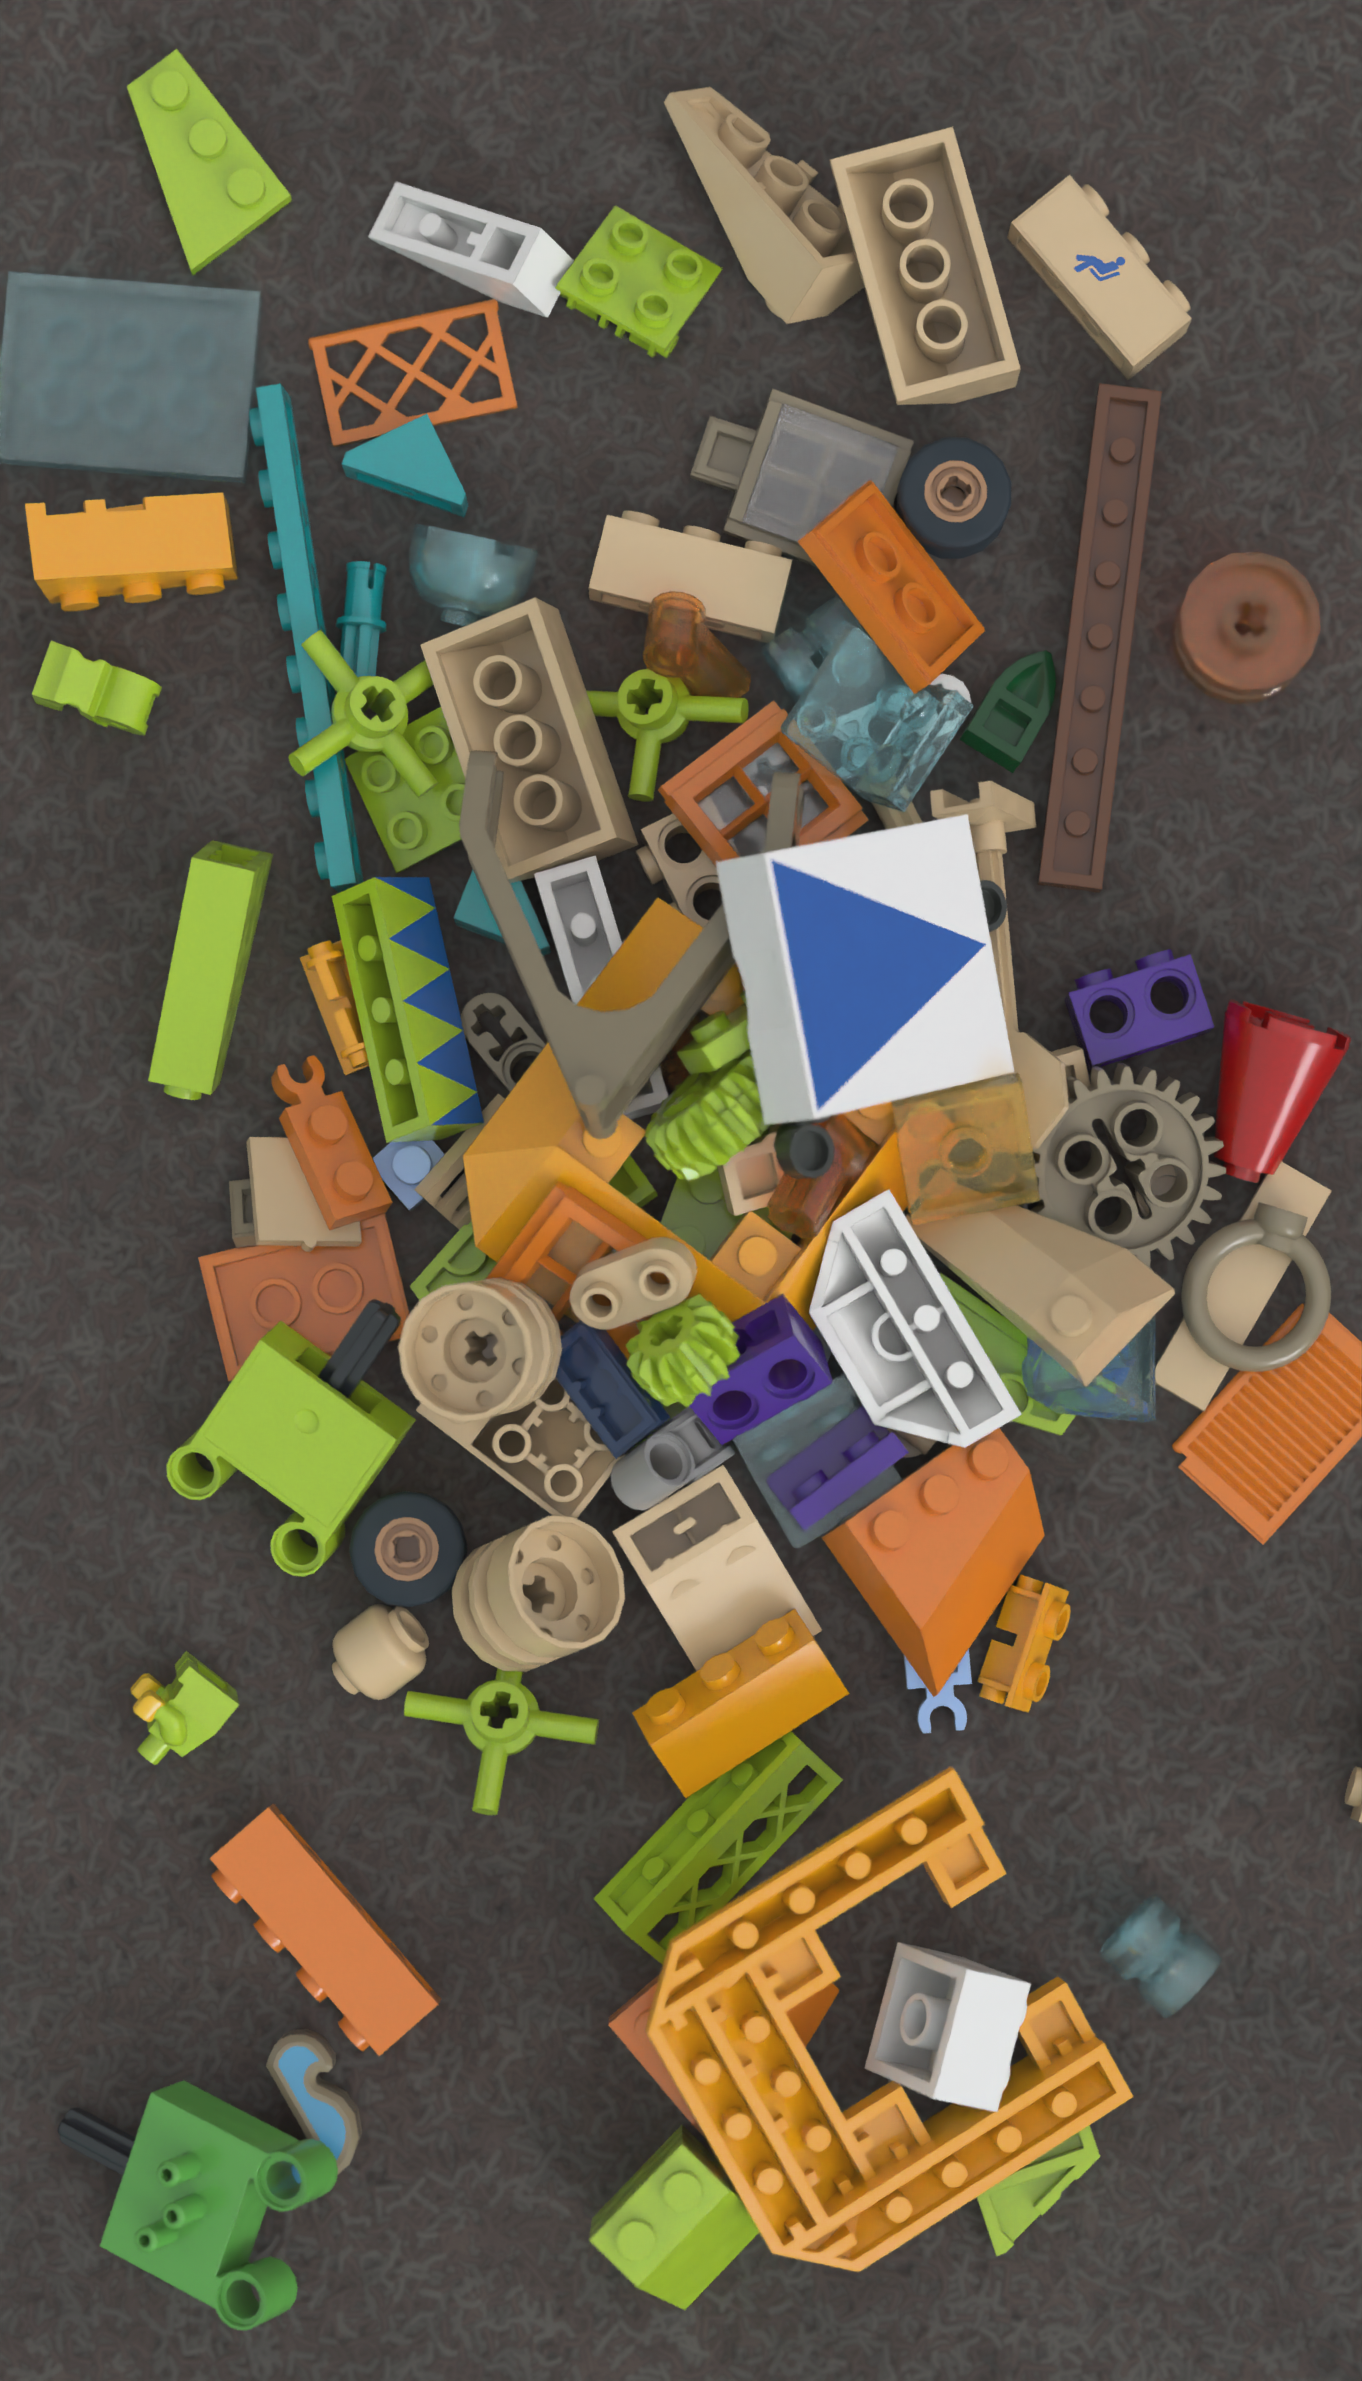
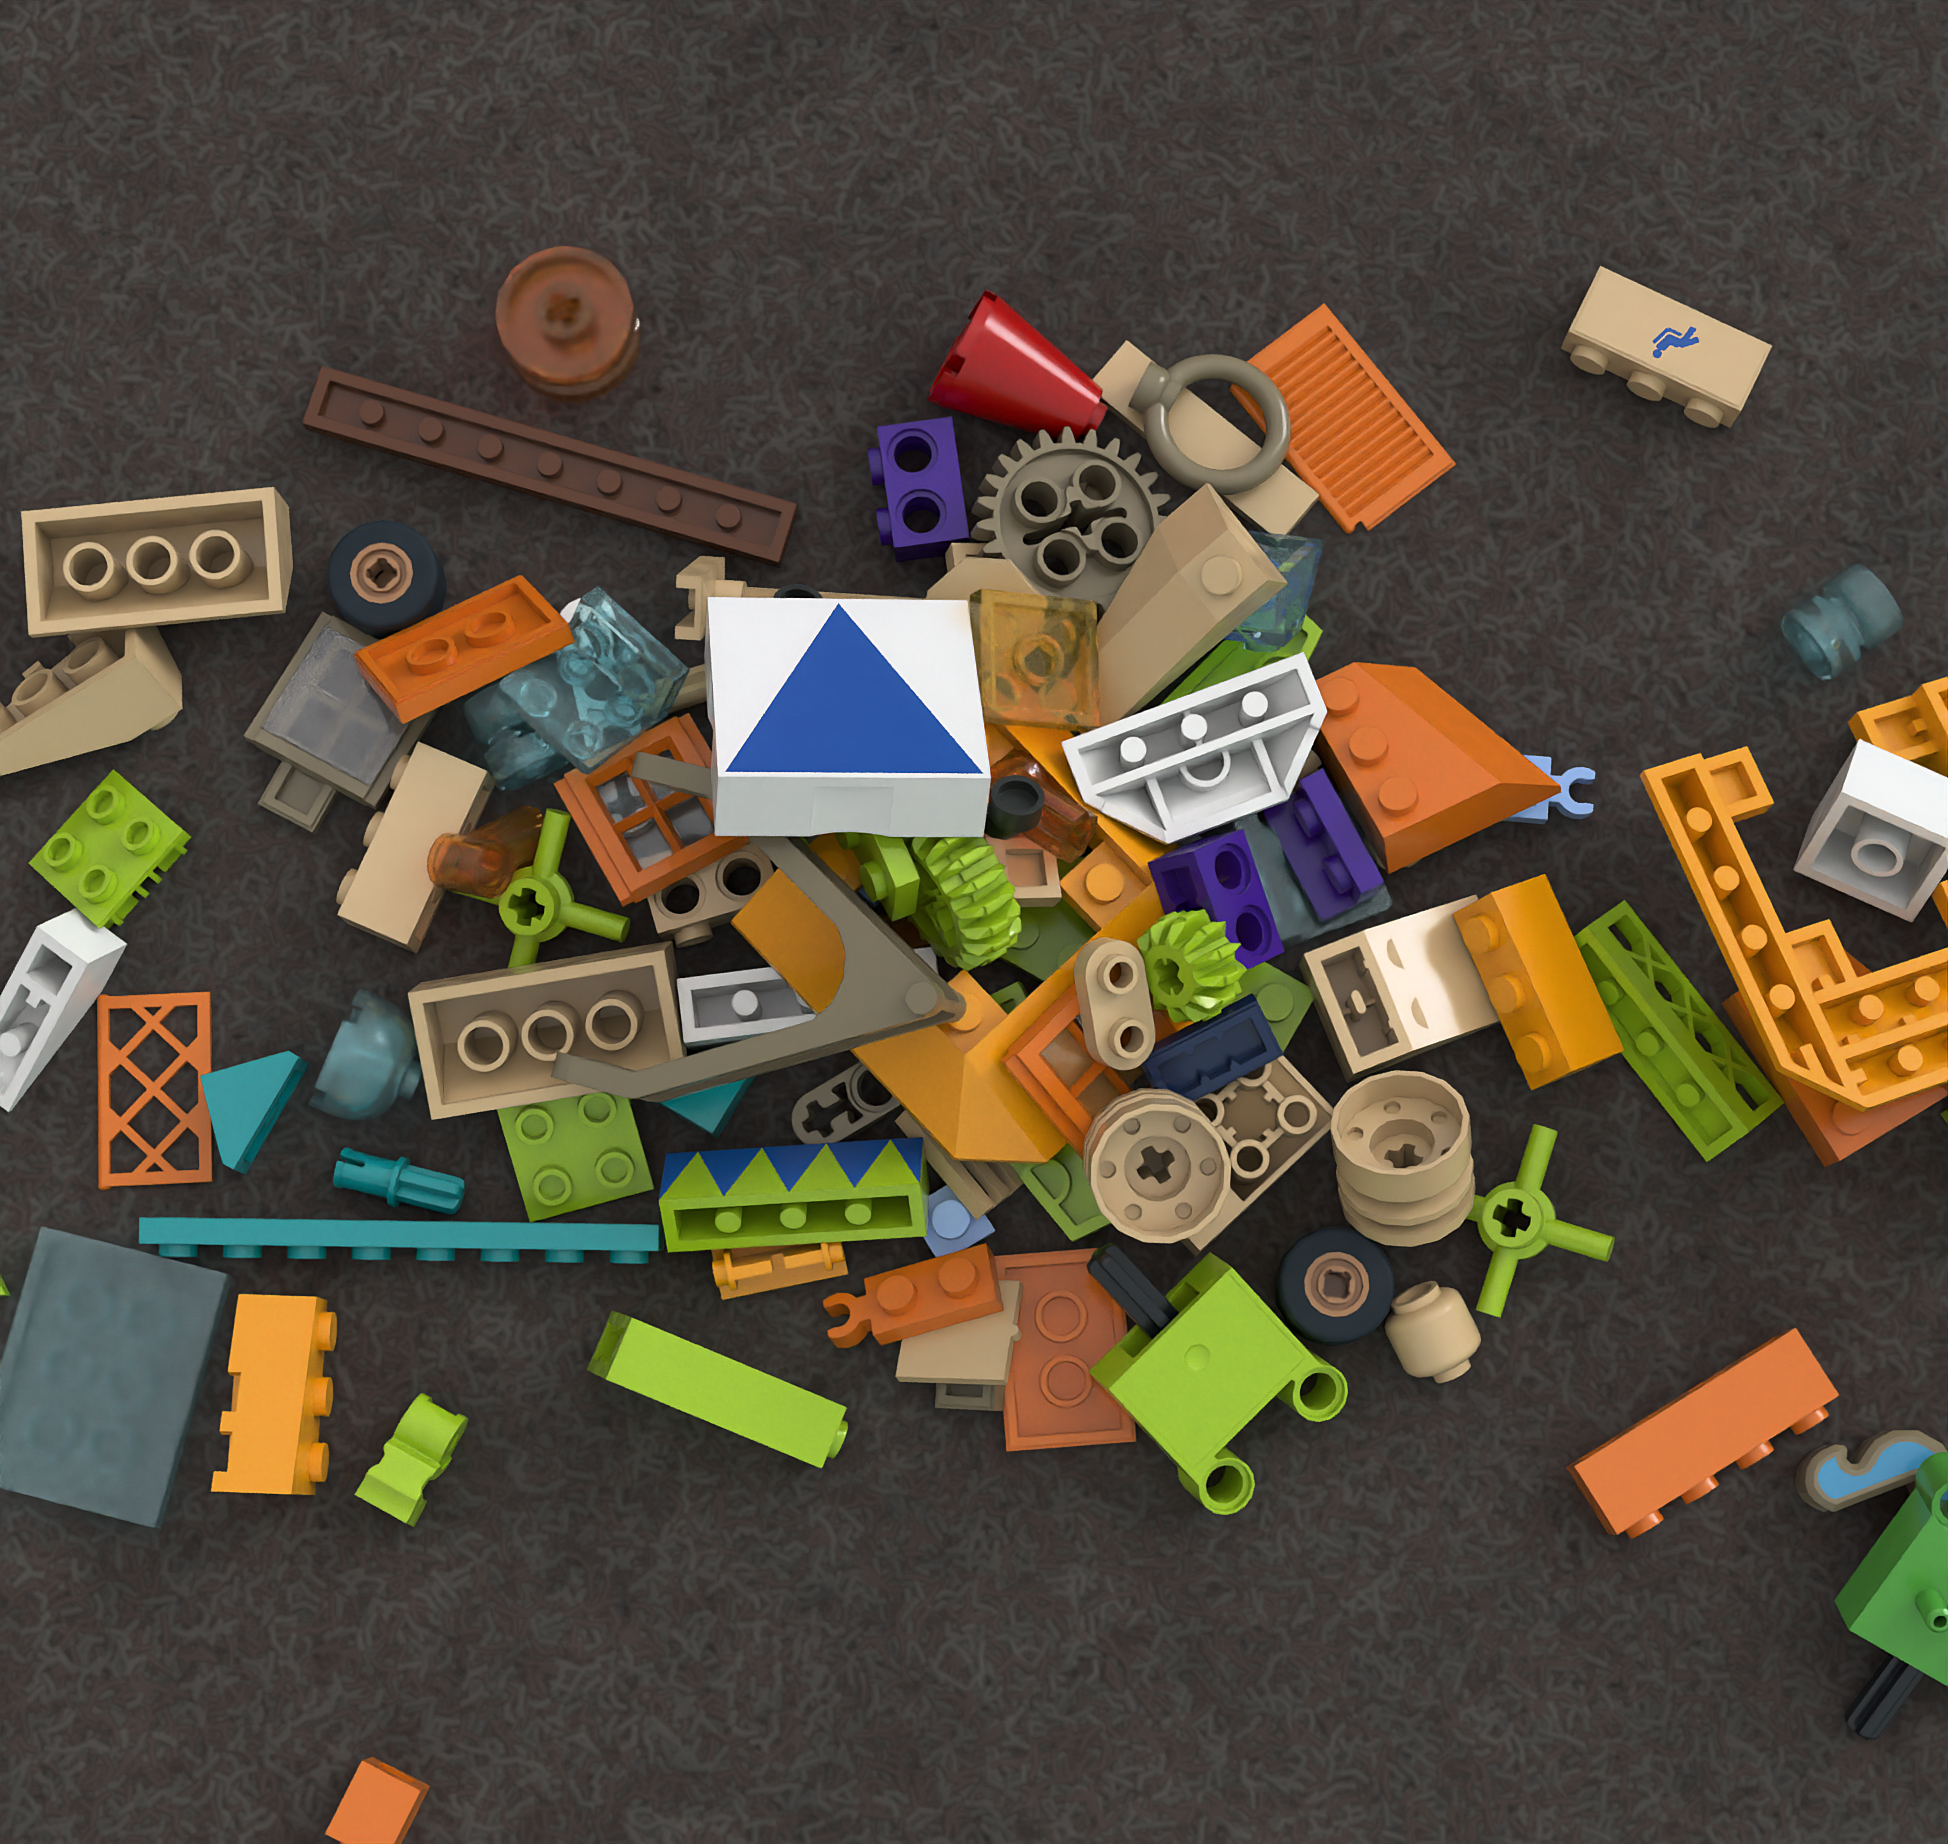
camera: 75 degrees left, 5 degrees down
lime piece [131,1651,239,1765] -> none
lime bar [289,630,439,798] -> none
light grey piece [611,1406,736,1511] -> none
dark green plate [959,650,1056,773] -> none
light orange hinge [977,1574,1071,1713] -> none
tan brick [1007,175,1192,380] -> none

